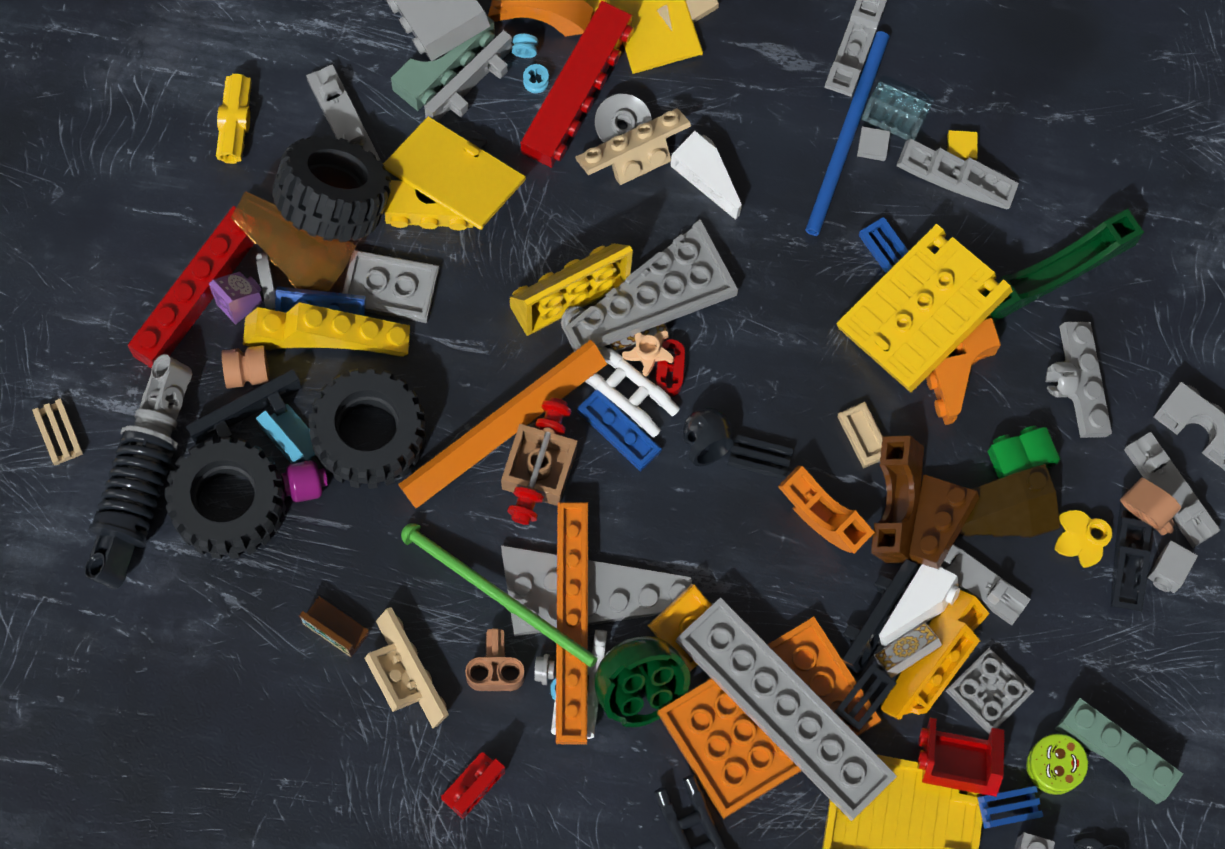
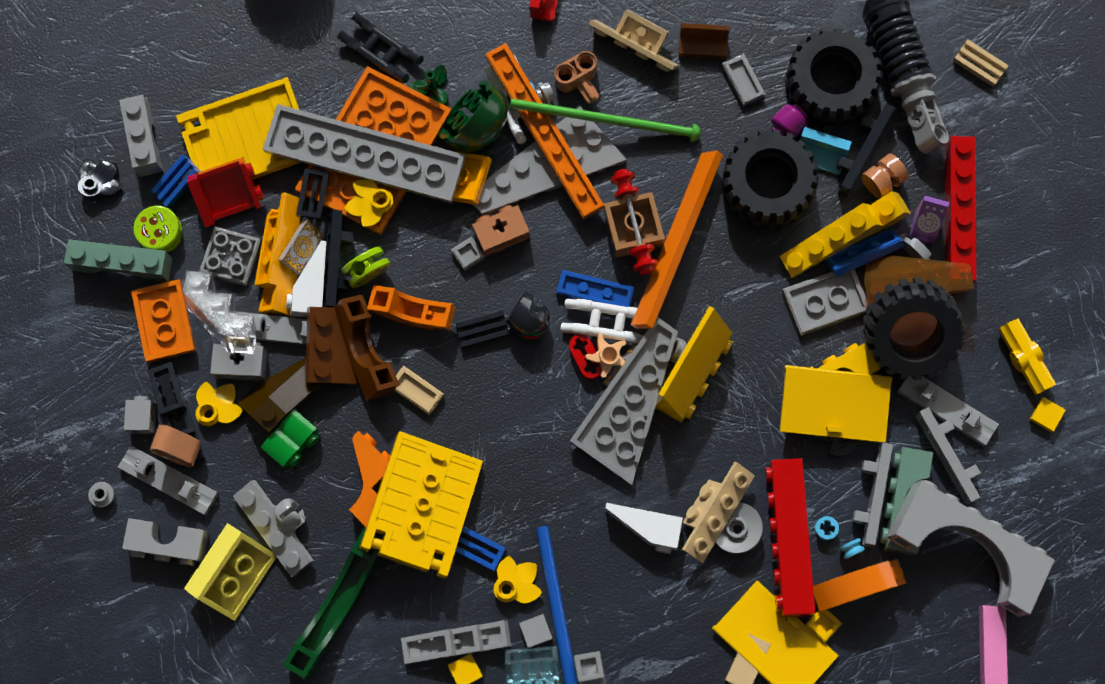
camera: 160 degrees right, 5 degrees up
none -> orange plate [131,279,196,363]
none -> clear brick [182,271,257,354]
none -> light yellow slope [184,523,276,621]
none -> light grey brick [210,341,268,381]
none -> lime head [342,247,391,288]
none -> yellow plate [345,180,394,227]
none -> dark green plant [409,65,448,105]
none -> light grey tile [451,236,485,271]
none -> nougat brick [472,205,530,257]
none -> yellow plate [494,556,542,604]
none -> light grey tile [722,54,766,107]
none -> light grey hinge [915,407,981,505]
none -> yellow tile [1029,397,1066,433]

